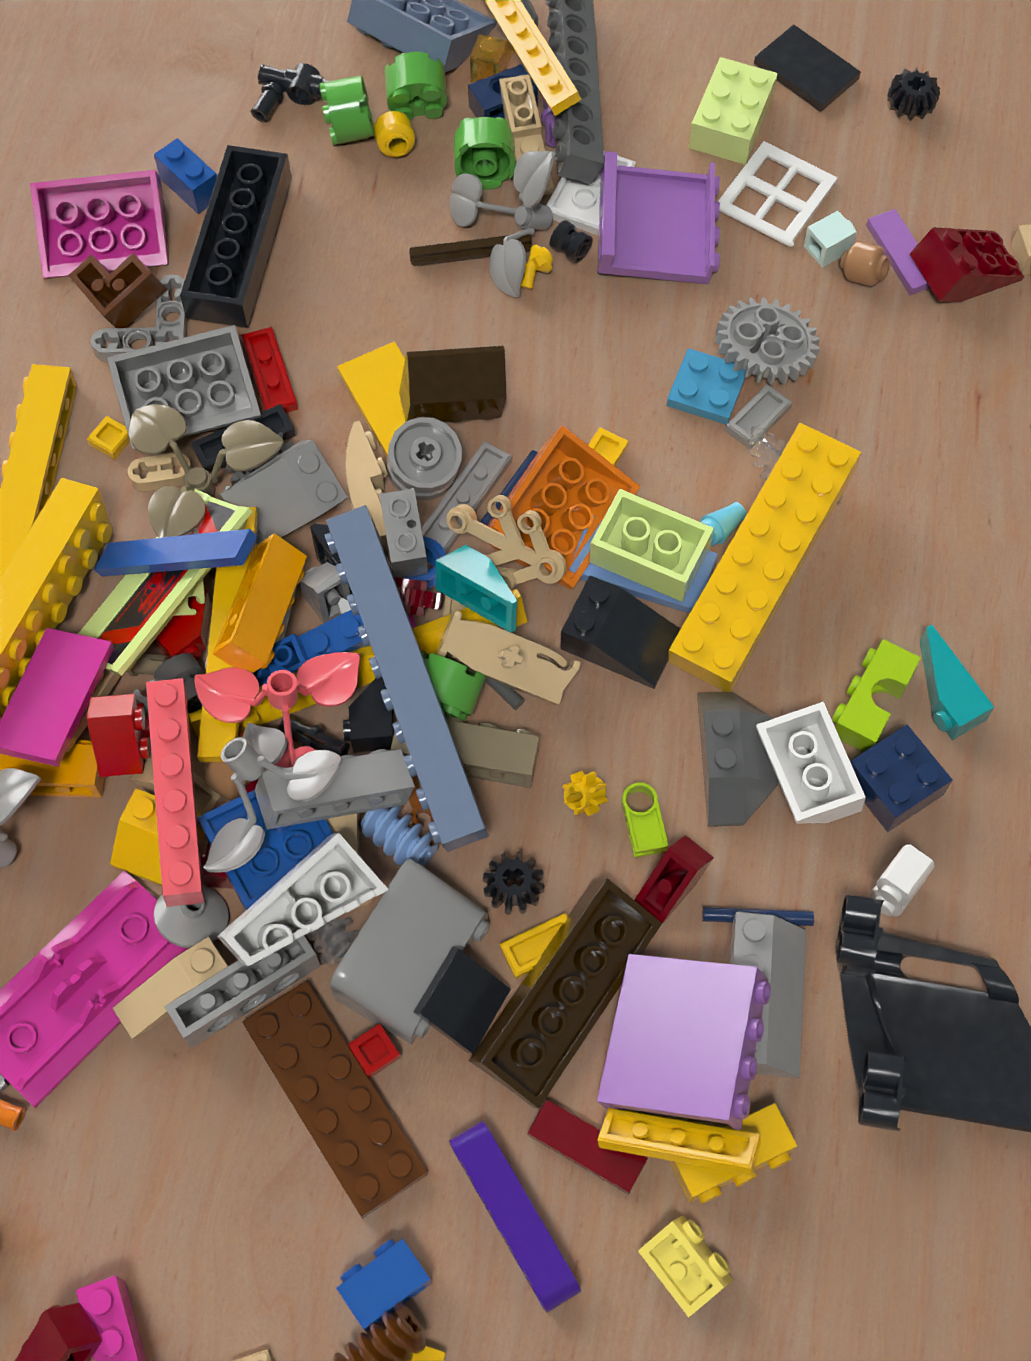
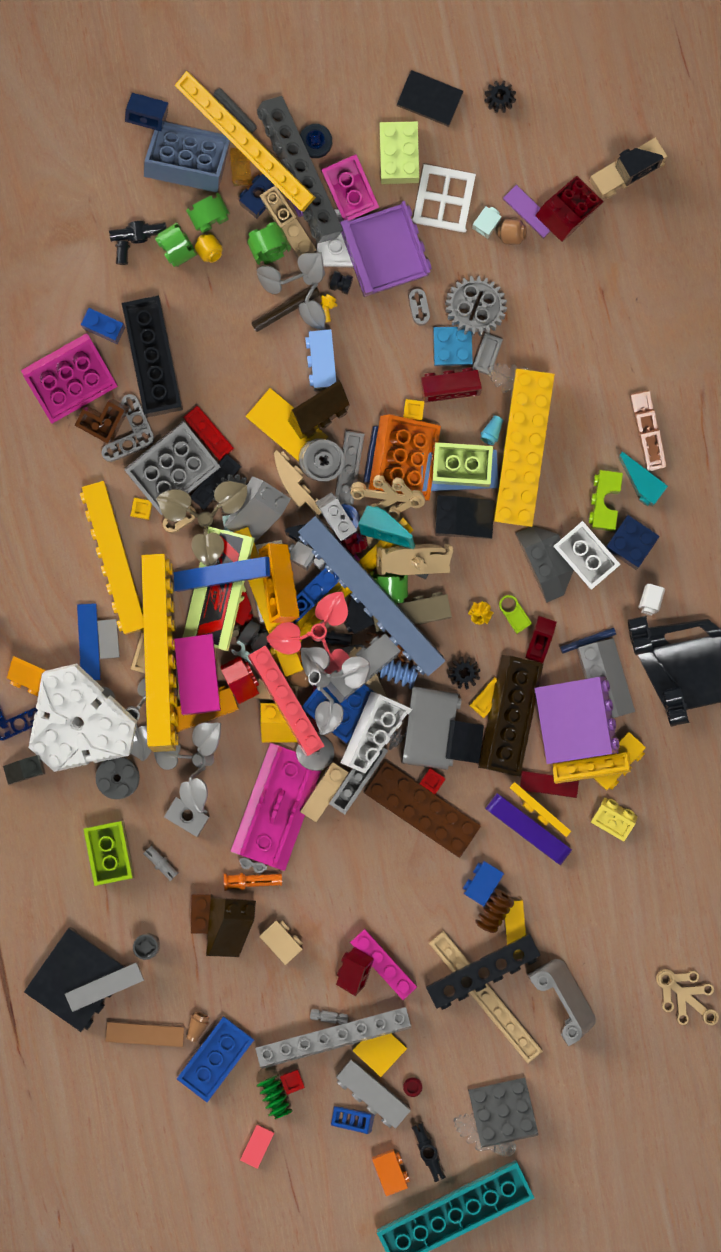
camera: 20 degrees left, 20 degrees up
none -> black wheel [300,124,332,158]
none -> light blue brick [305,329,336,391]
none -> dark pink slope [320,154,379,221]
none -> light grey beam [409,289,430,326]
none -> dark red slope [421,368,482,403]
none -> yellow wing [510,782,571,837]
none -> nougat slope [630,390,667,471]

